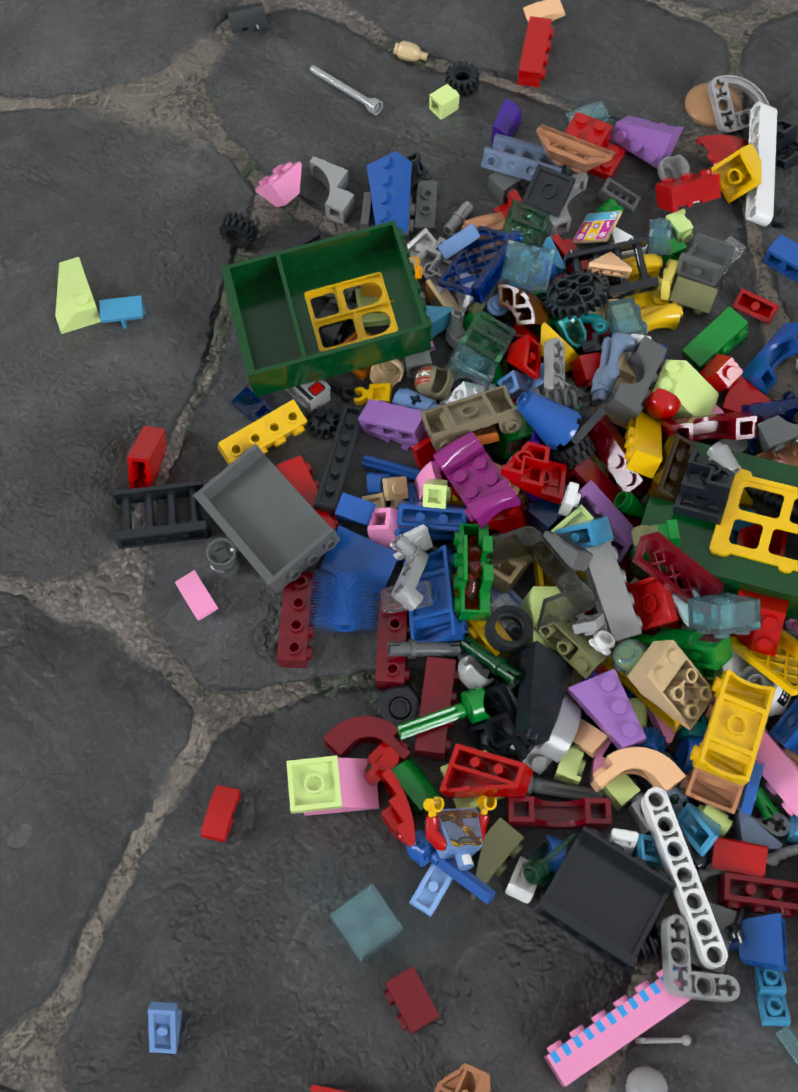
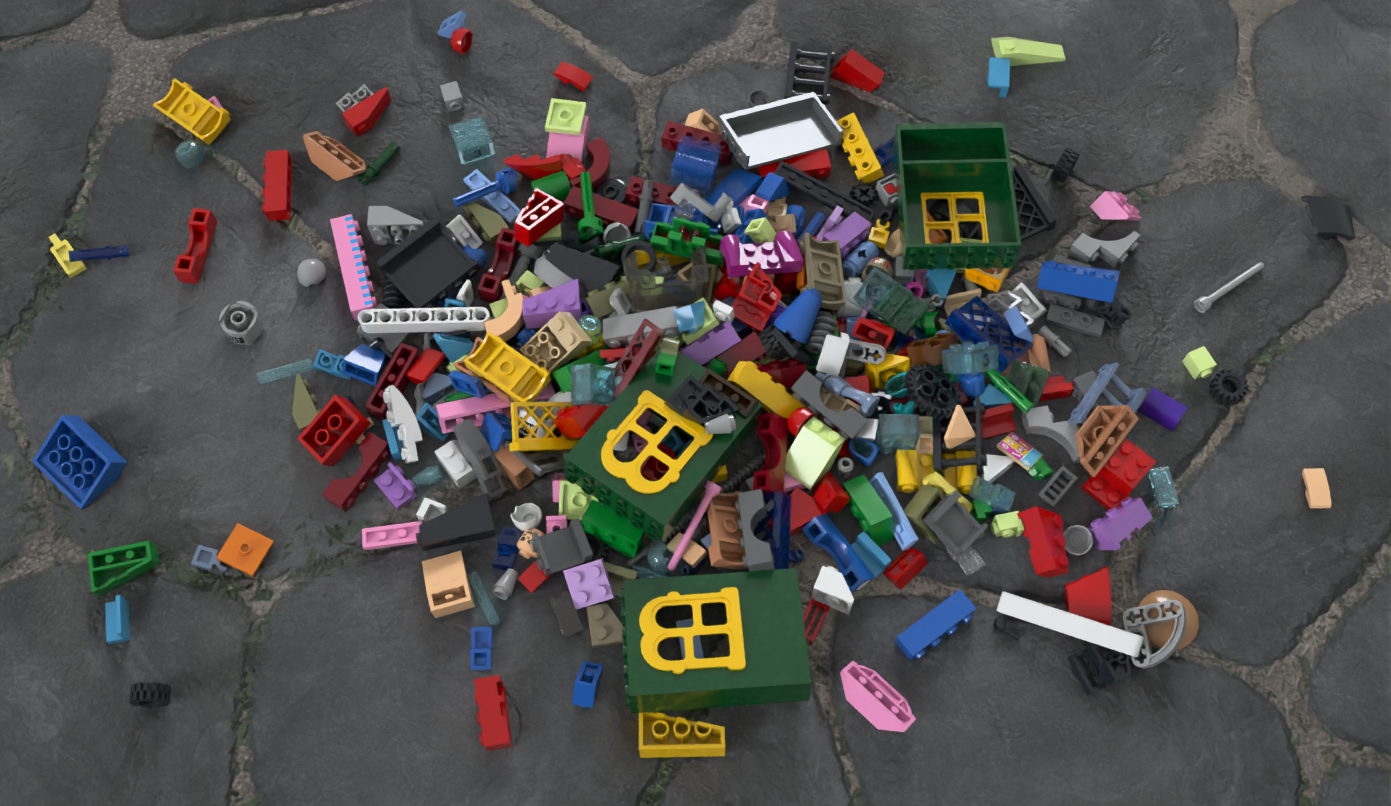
camera: 105 degrees right, 0 degrees up
bright pink slope [175,570,218,621] -> none
dark red brick [383,967,440,1034] -> none
tan plant [393,41,428,62] -> none
torso [423,795,497,871] -> none
red brick [517,16,554,88] -> none
black plate [522,164,576,218] -> none
clear green plant [522,833,577,887] -> none
dark grey slope [543,531,593,571] -> none
white plate [589,630,615,656] -> none
light grey hinge [635,1035,691,1046] -> none
light grey beam [660,914,740,1002] -> none
yellow slope [711,143,762,204] -> none
none -> dark green pin [357,142,400,186]
none -> light grey slope [367,206,424,245]
none -> light grey brick [440,81,464,112]
none -> red hair [451,28,473,55]
none -> light nougat slope [685,109,721,135]
none -> lavender plate [816,205,843,241]
none -> white panel [816,332,849,376]
none -> dark azure panel [851,531,891,581]
none -> light blue tile [869,472,919,551]
none -> dark pink cone [904,282,923,300]
none -> green pin [984,365,1034,413]

